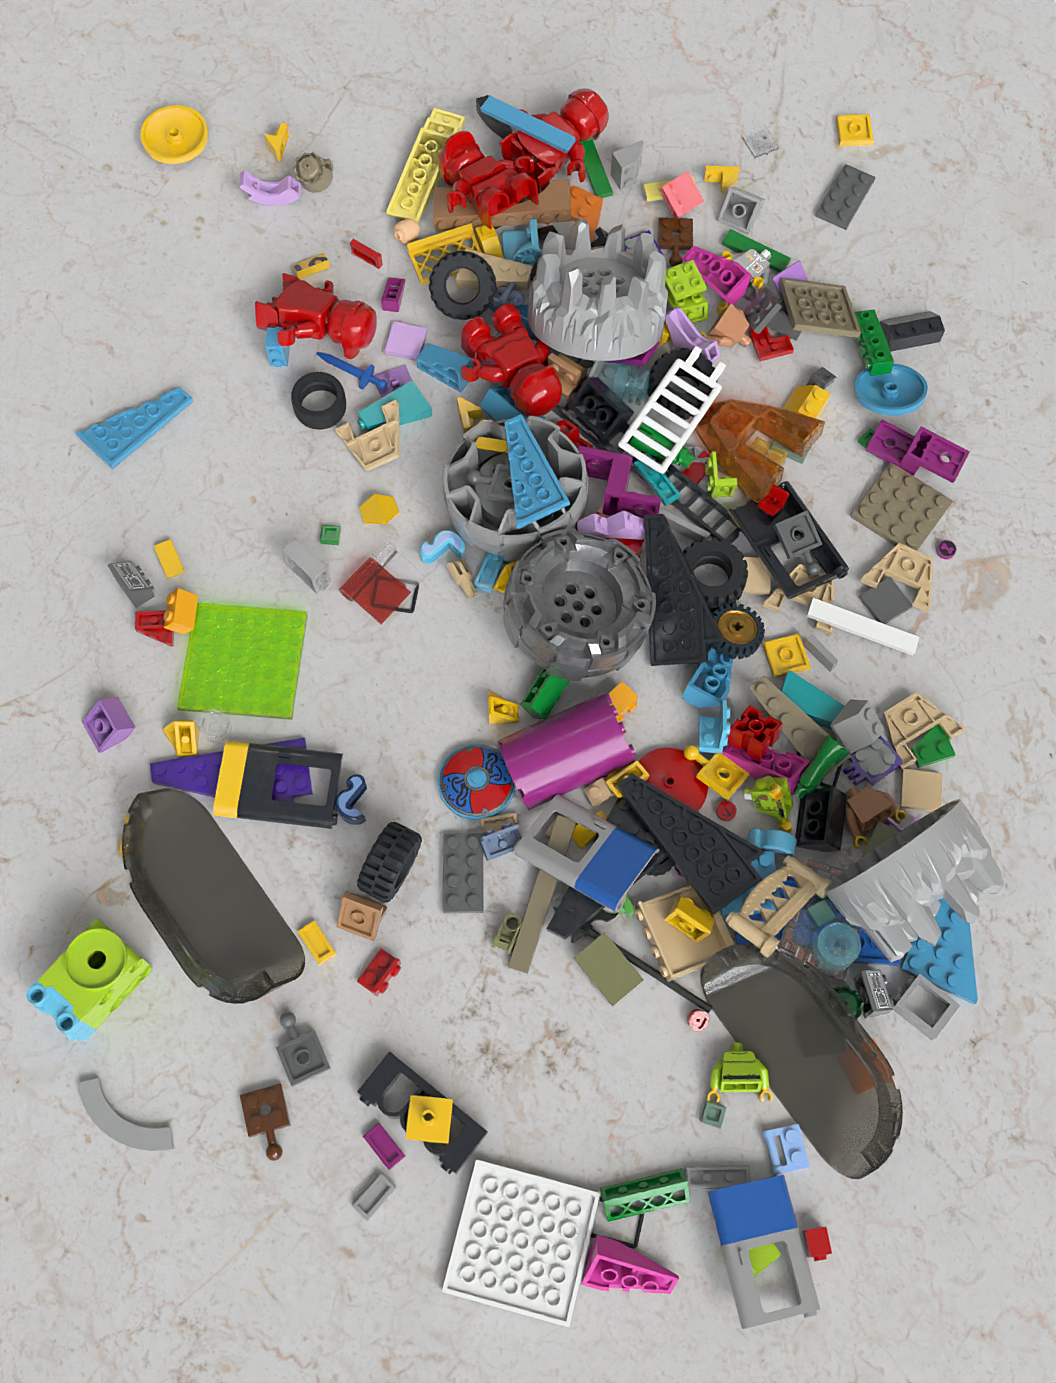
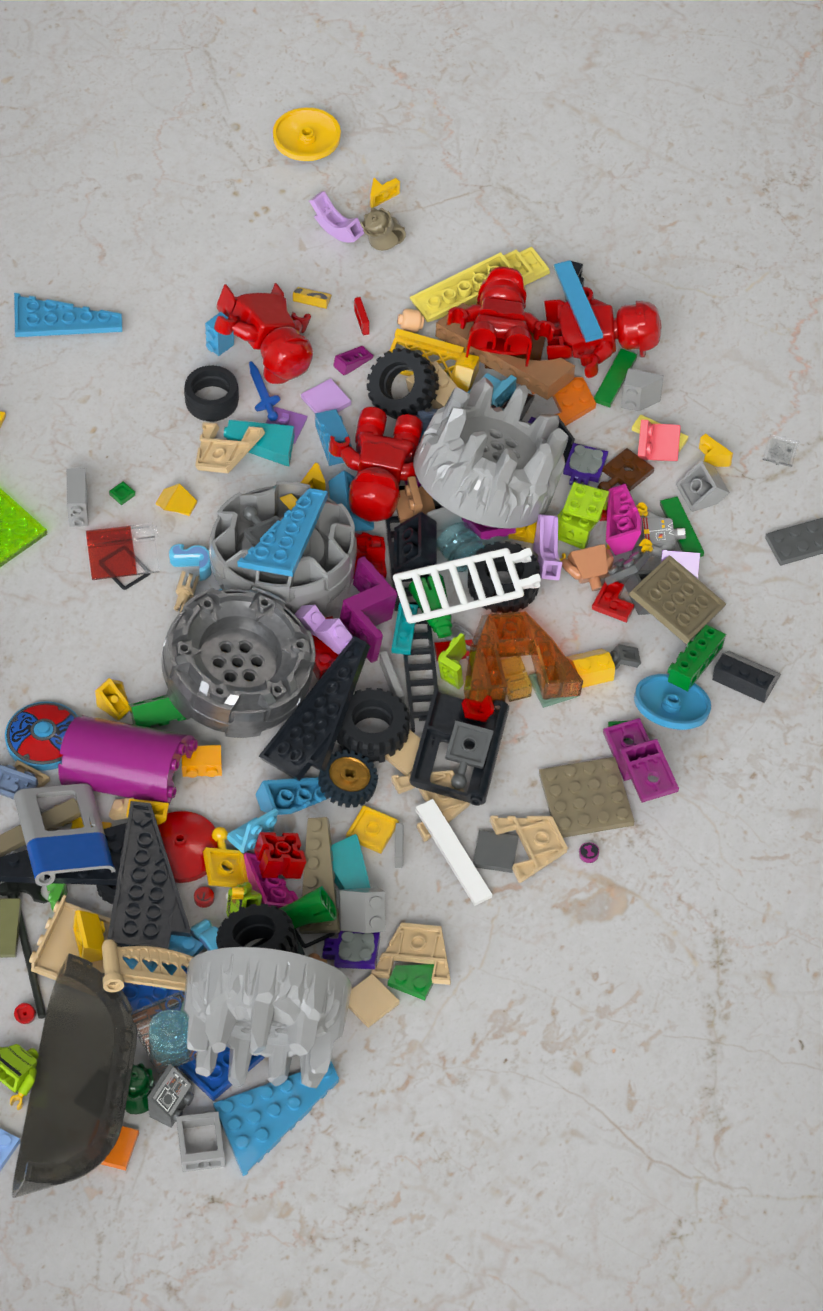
camera: 40 degrees right, 15 degrees down
none -> black tyre [216,904,298,953]

